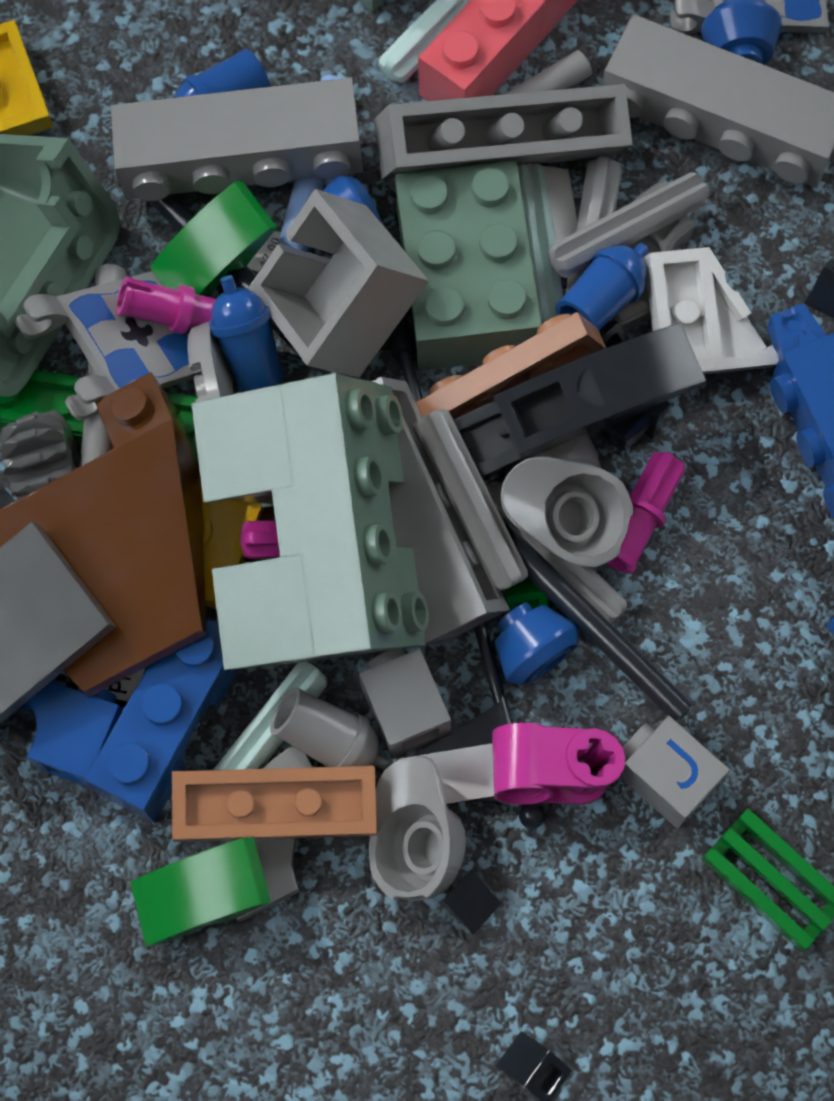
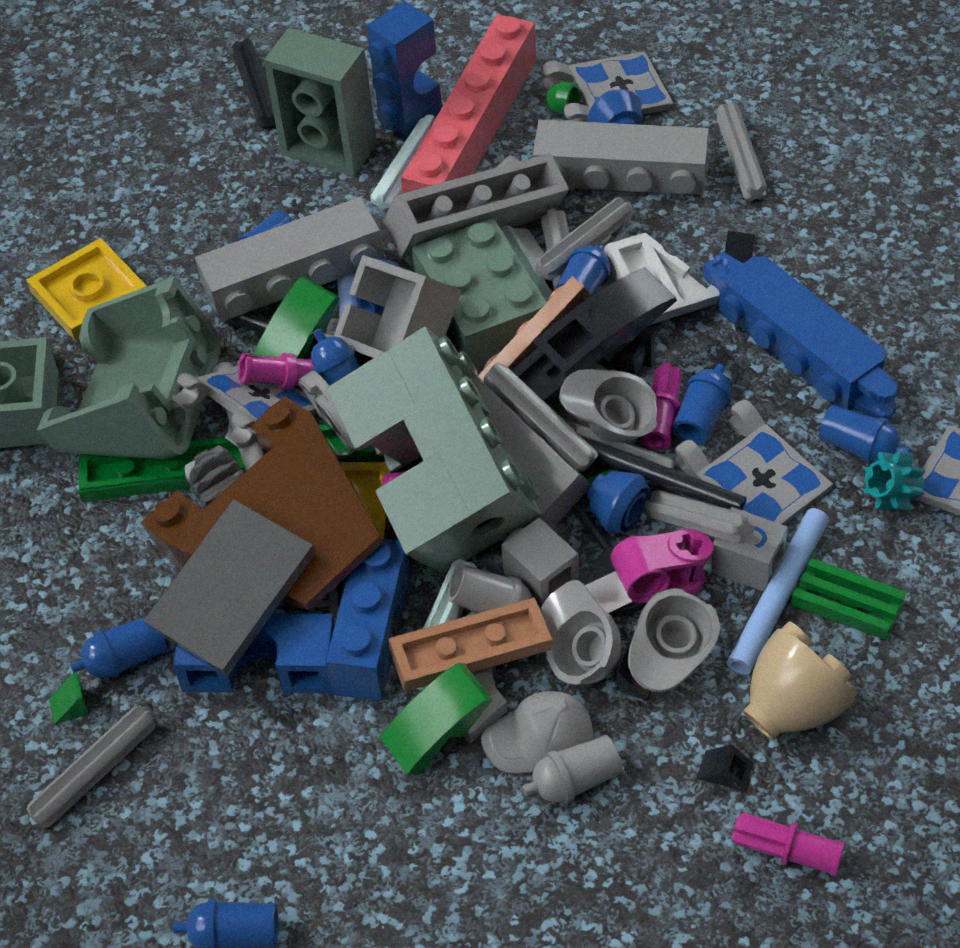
camera: 15 degrees left, 20 degrees down
none -> light grey piece [481,691,594,774]
none -> light grey piece [522,735,622,803]
none -> light grey piece [628,588,721,692]
none -> light grey axle [644,490,754,544]
none -> blue piece [672,364,732,445]
none -> light grey flag [674,400,833,525]
none -> light blue piece [727,508,829,675]
none -> tan piece [743,621,858,741]

